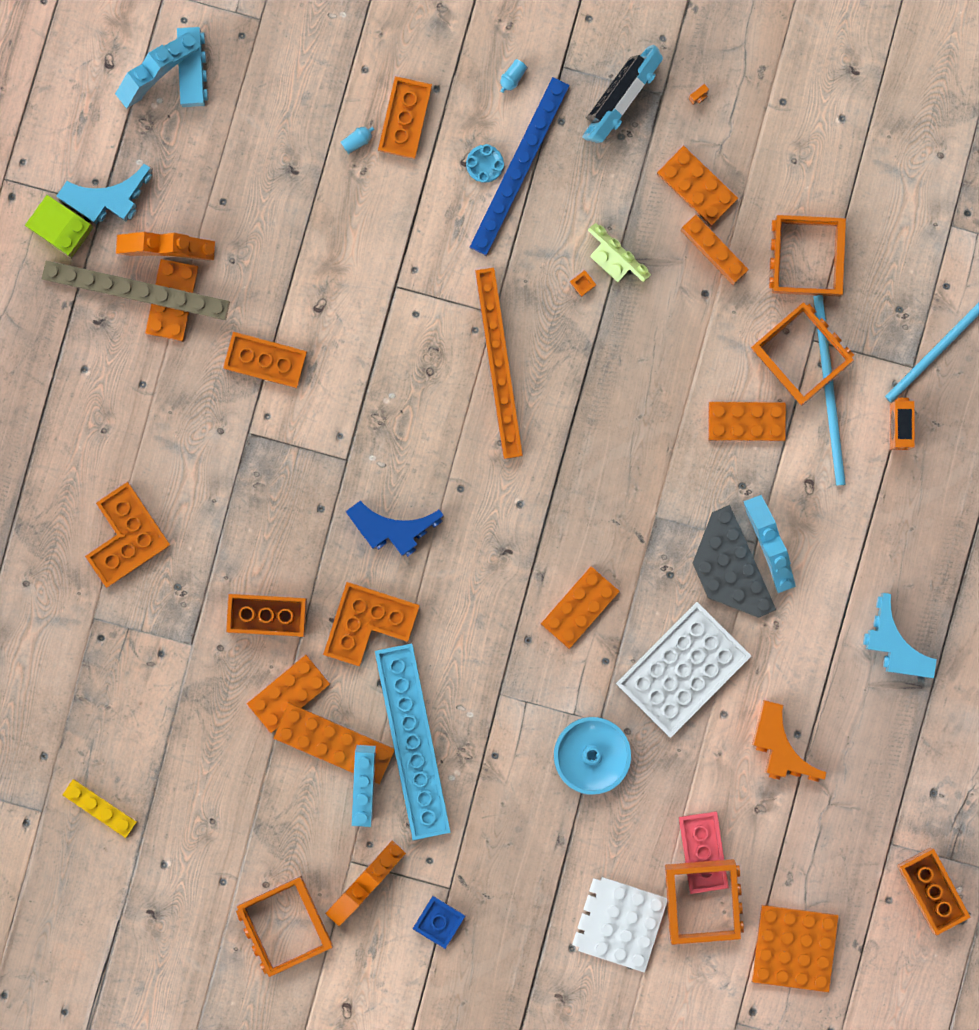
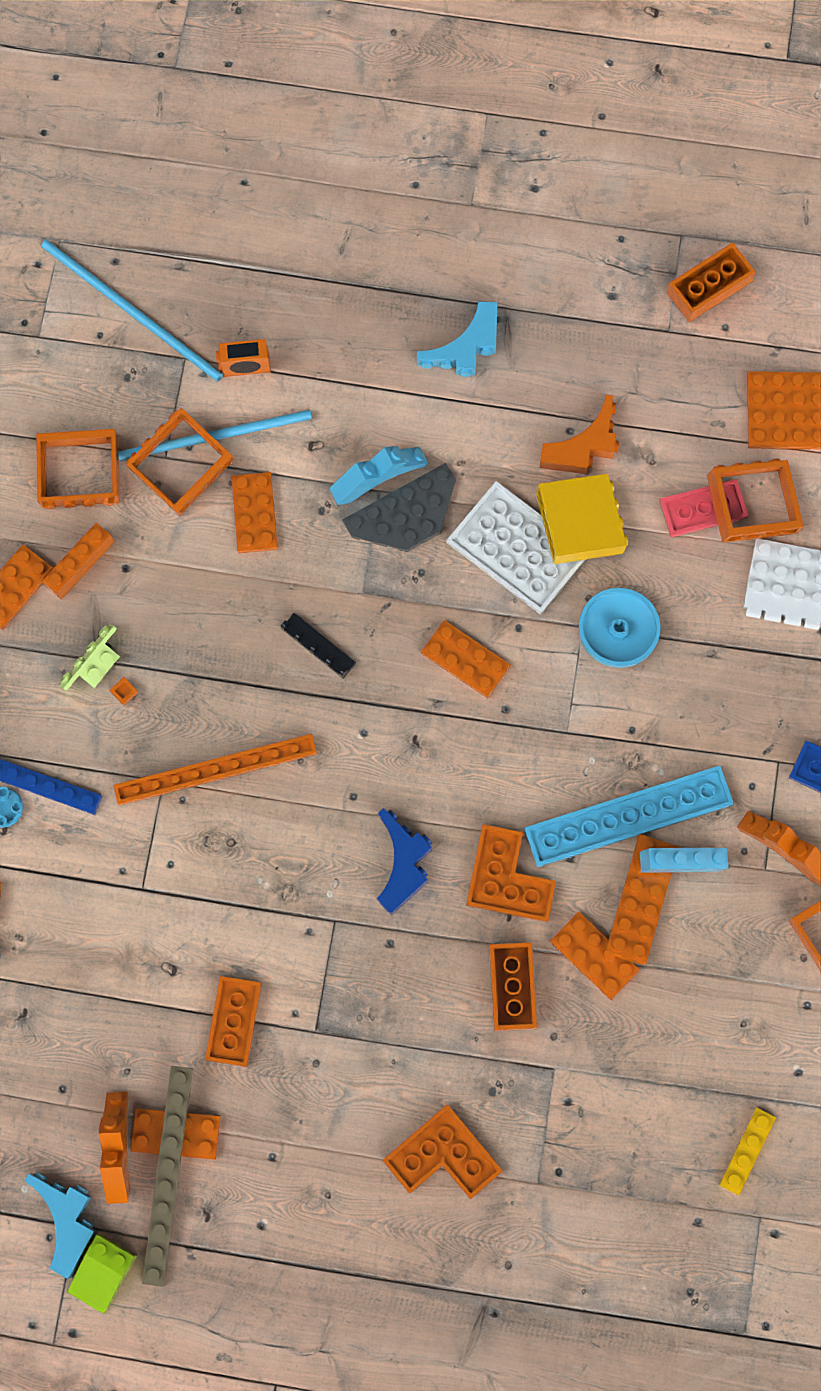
camera: 90 degrees left, 10 degrees down
none -> black hinge [281,613,356,679]
none -> yellow brick [536,473,628,565]

